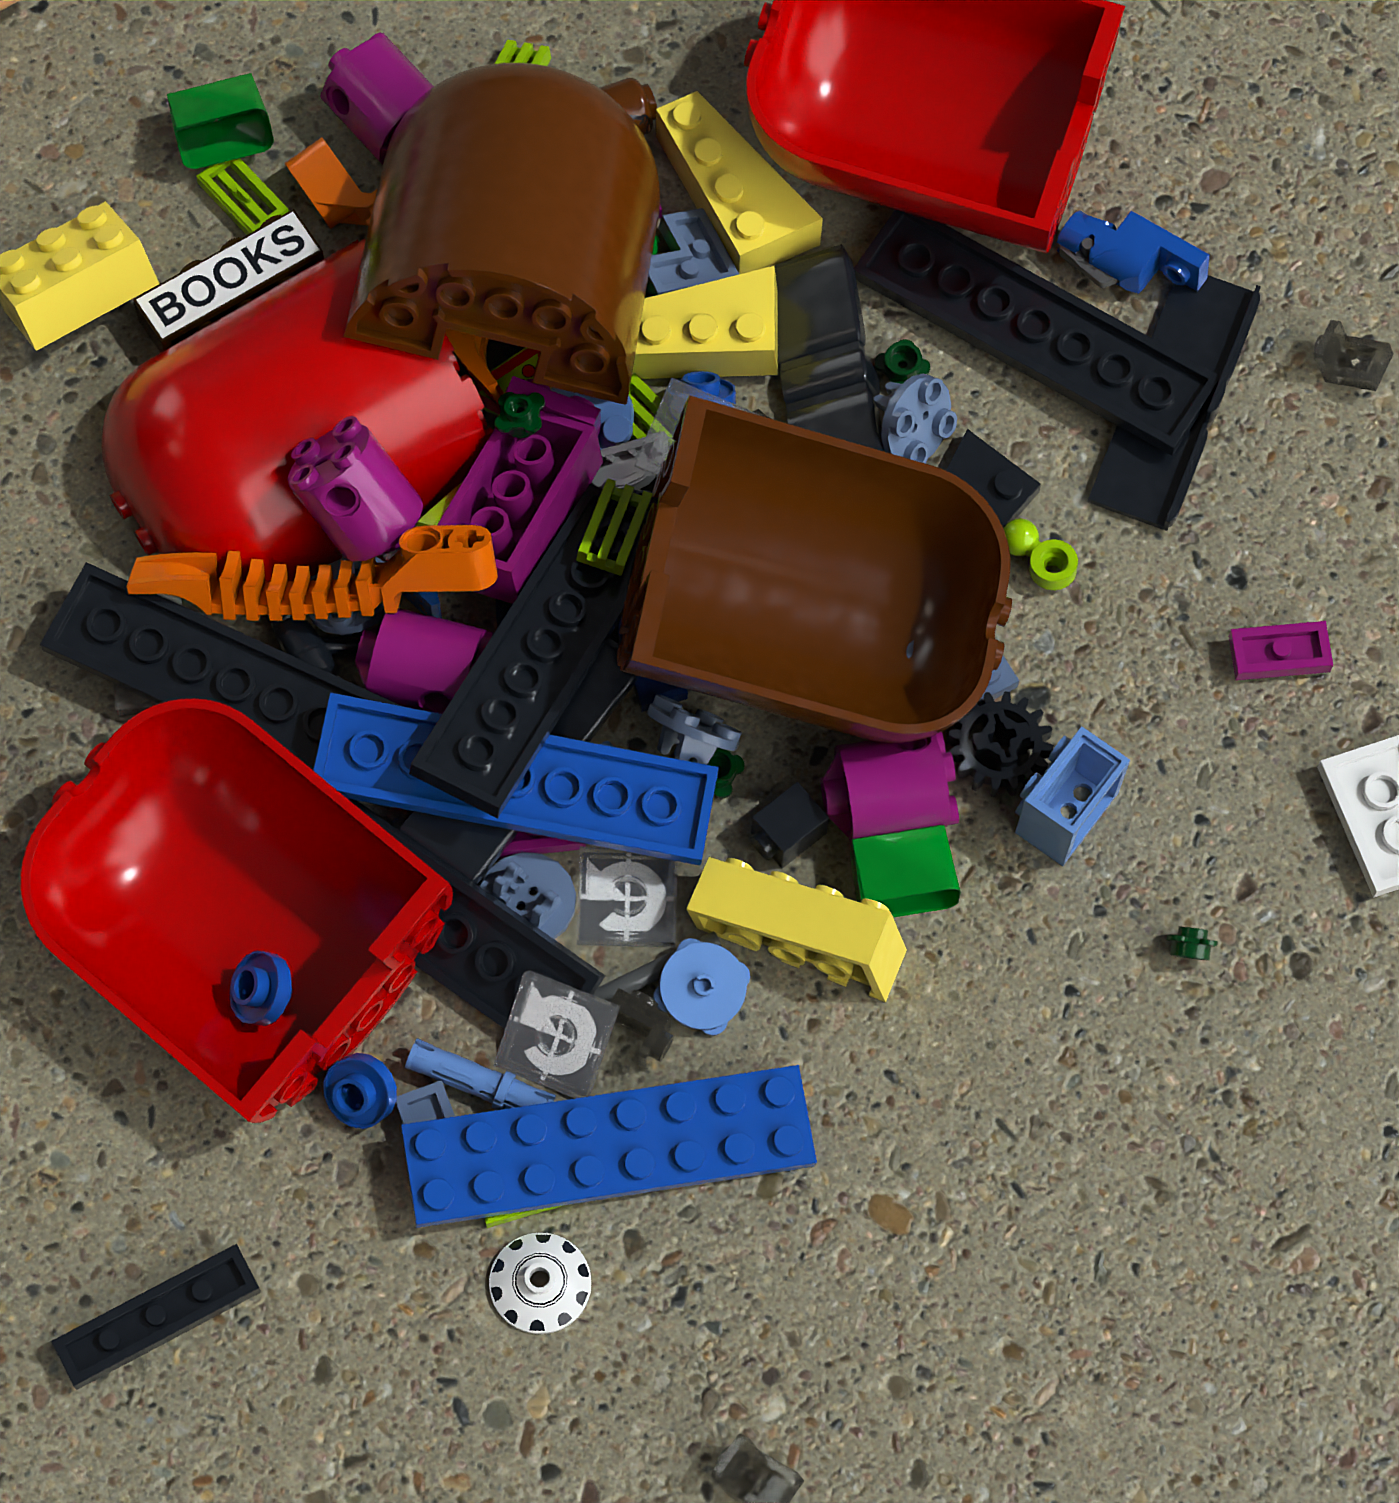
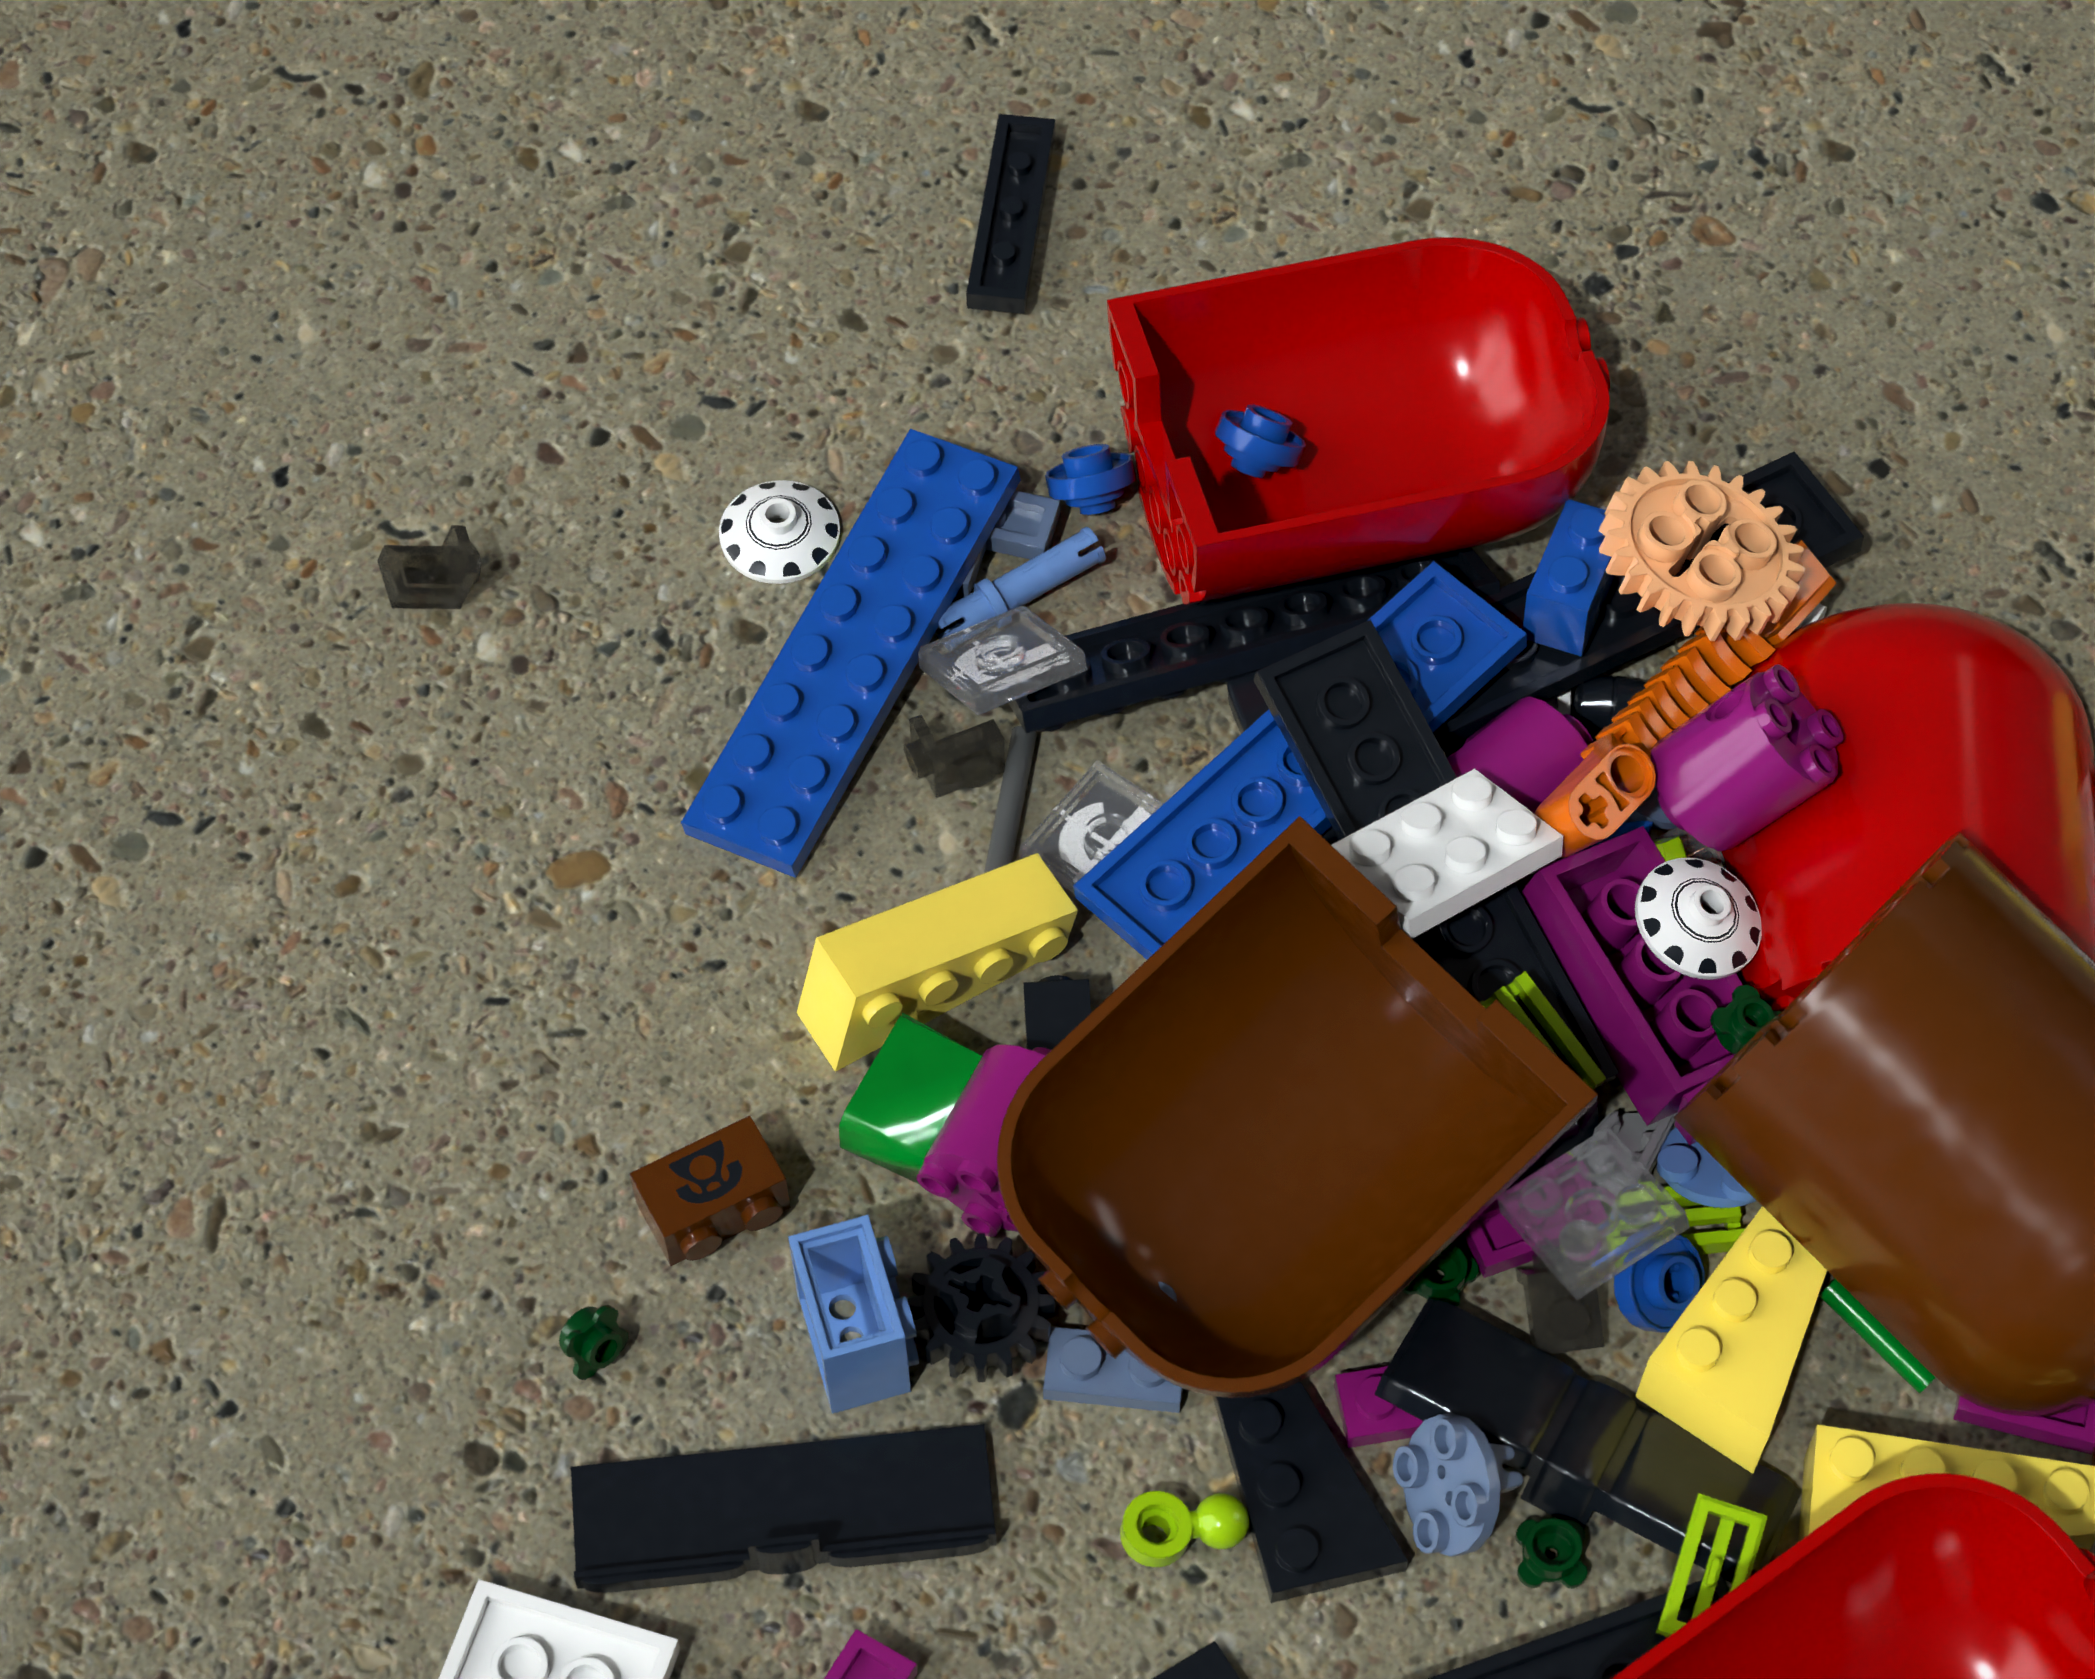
camera: 130 degrees right, 10 degrees down
sand blue plate [480,852,576,939] -> none
sand blue plate [646,208,739,297] -> none
medium blue piece [653,938,750,1036] -> none
none -> black piece [571,1424,997,1593]
none -> reddish brown brick [629,1115,791,1266]
none -> white plate [1332,769,1563,939]
none -> blue brick [1523,499,1615,657]
none -> light nougat gear [1599,461,1805,641]
none -> white dish [1635,858,1762,980]
none -> lime tile [1656,1493,1768,1637]

